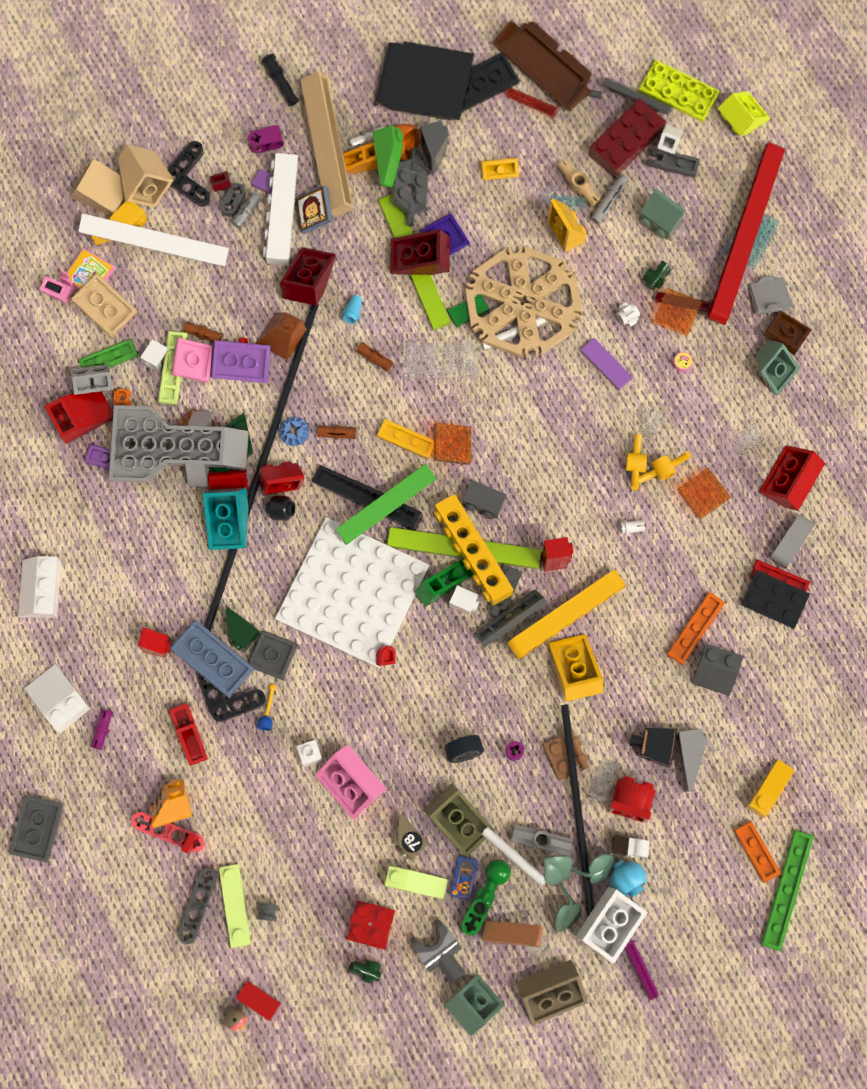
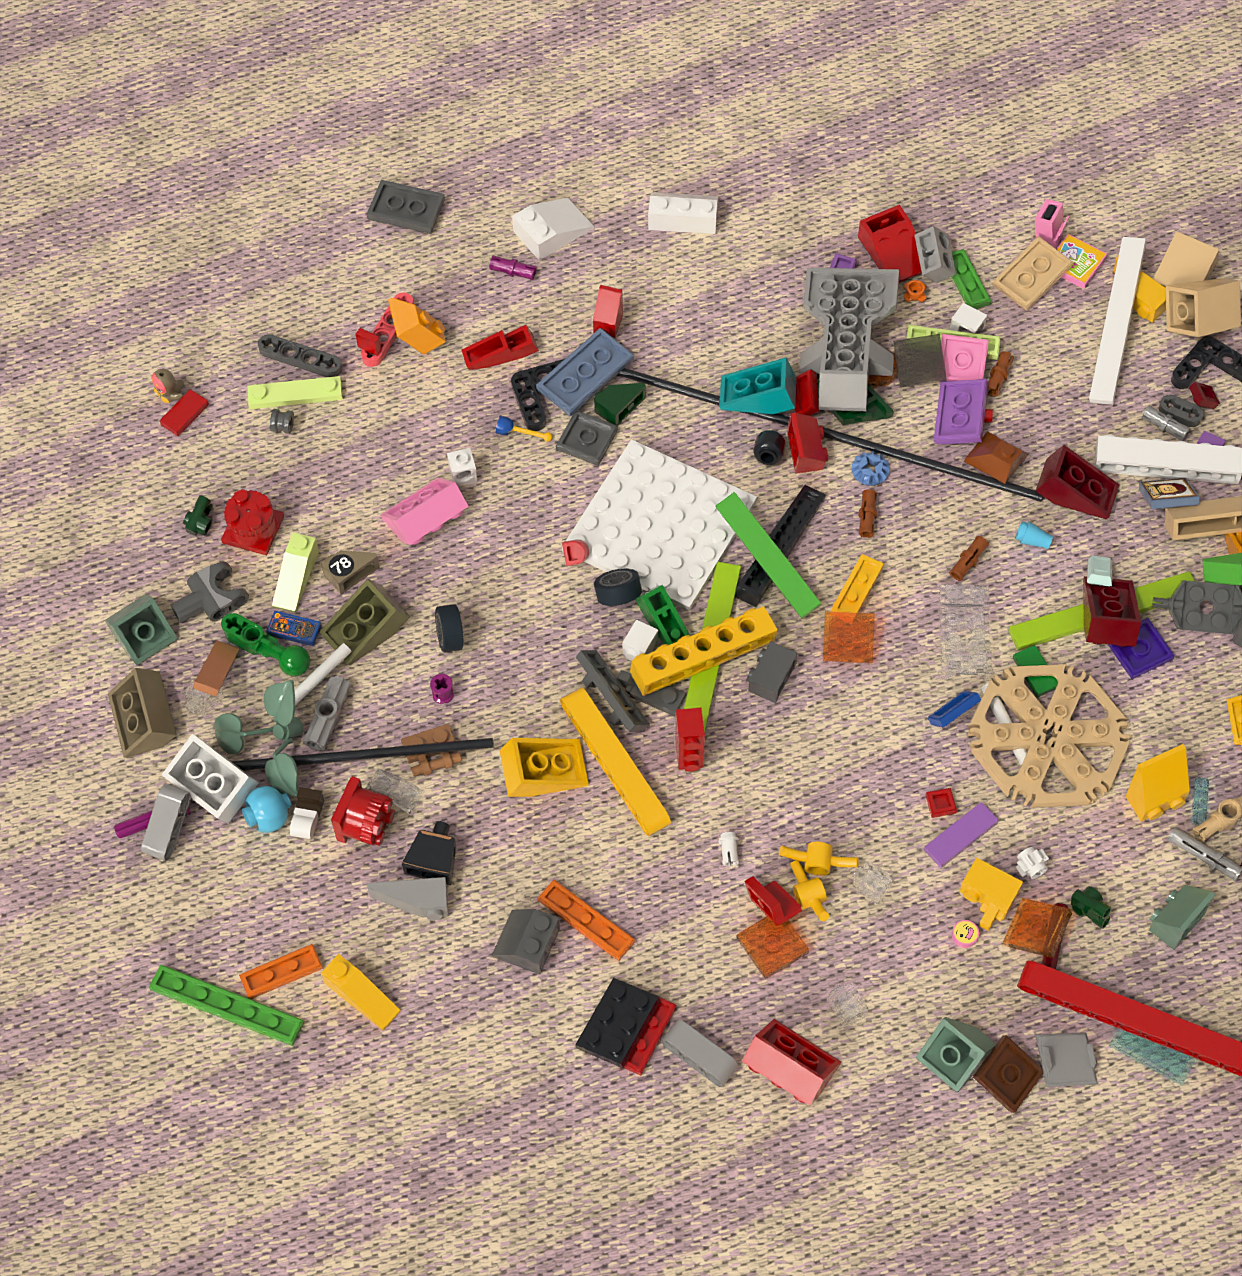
camera: 95 degrees right, 15 degrees down
none -> light grey beam [141,783,191,862]
none -> black wheel [594,568,642,606]
none -> red panel [744,876,802,926]
none -> clear smoke tile [893,334,947,388]
none -> red tile [925,788,957,818]
none -> blue tile [928,690,981,728]
none -> yellow hinge [960,857,1023,931]
none -> light aqua tile [1087,555,1113,587]

